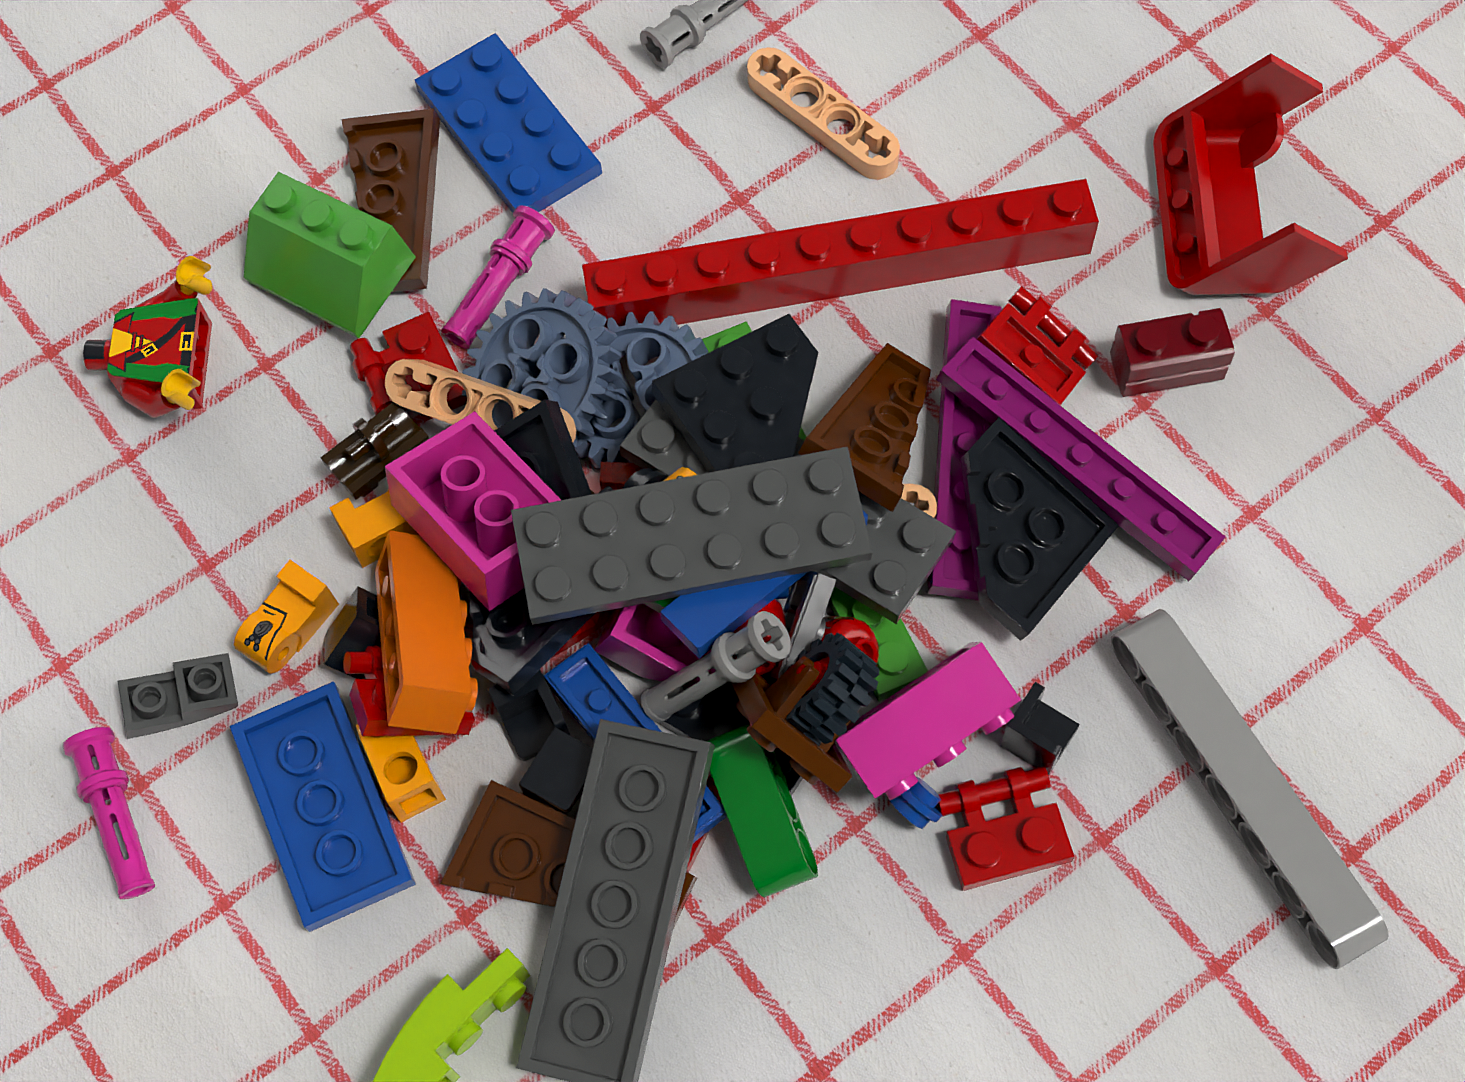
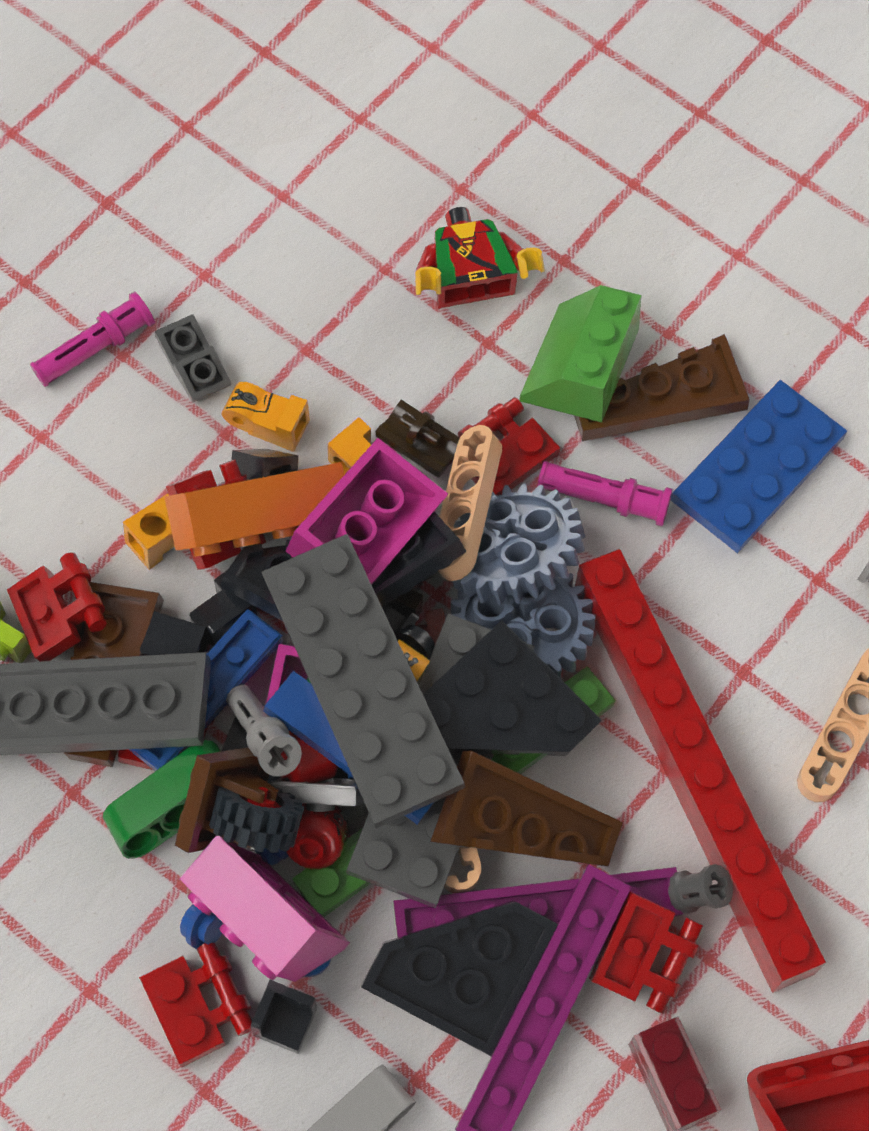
camera: 70 degrees right, 0 degrees up
blue plate [230,681,416,932] -> none
none -> red plate [7,552,107,662]
none -> dark grey bush [668,864,733,914]

